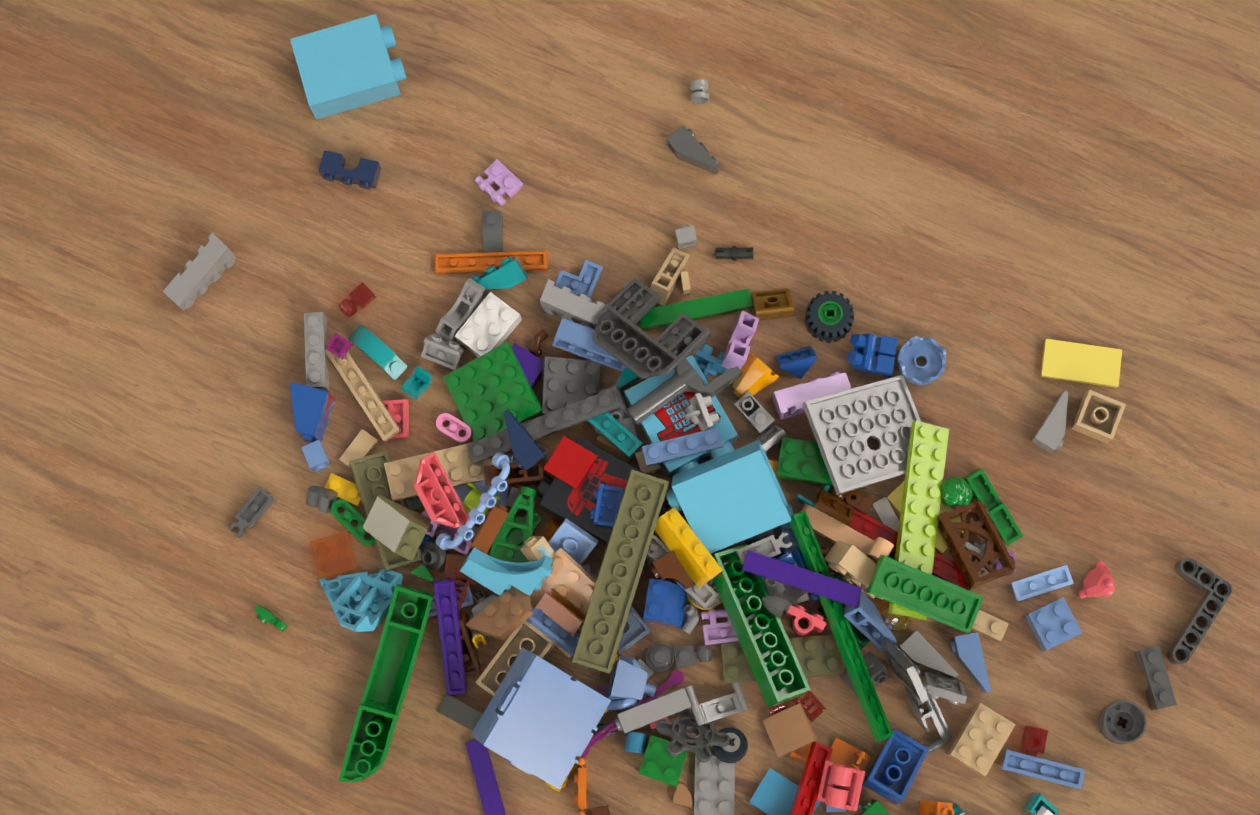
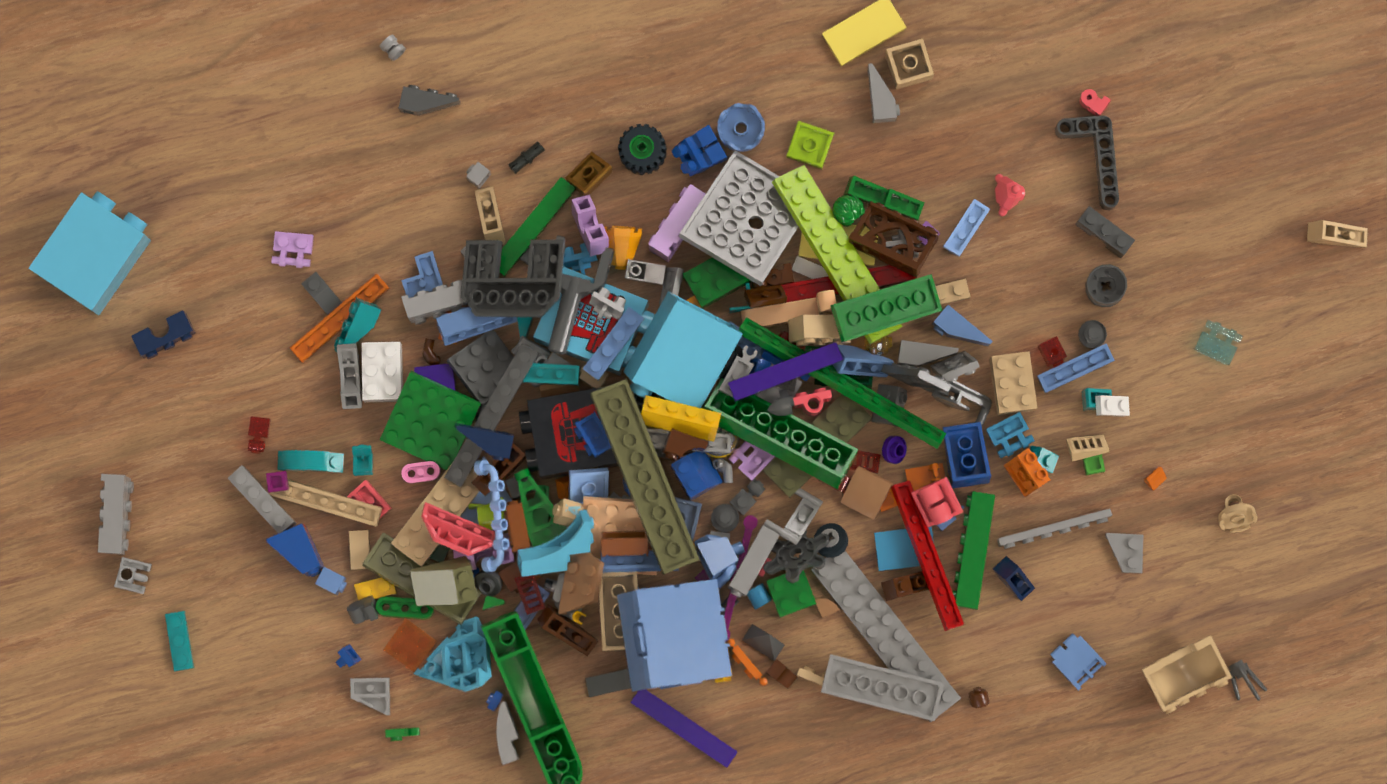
camera: 45 degrees left, 5 degrees up
dark grey plate [228,486,275,538] -> none
light grey bracket [421,334,464,371] -> none
dark purple tile [434,579,468,695] -> none
red tile [543,436,598,490] -> none
tan tile [680,271,691,295] -> none
blue slope [775,346,817,379] -> none
medium blue brick [1024,597,1082,652] -> none
none -> light grey brick [114,557,152,594]
none -> teal plate [165,611,194,672]
none -> blue tile [336,645,362,668]
none -> light grey wing [350,678,390,715]
none -> blue plate [486,691,504,712]
none -> light grey slope [497,701,520,765]
none -> dark grey slope [742,624,785,661]
none -> lime tile [786,121,834,169]
none -> dark purple plate [882,435,907,464]
none -> dark azure plate [986,412,1035,459]
none -> dark grey plate [1078,320,1107,349]
none -> coral leg [1080,89,1111,116]

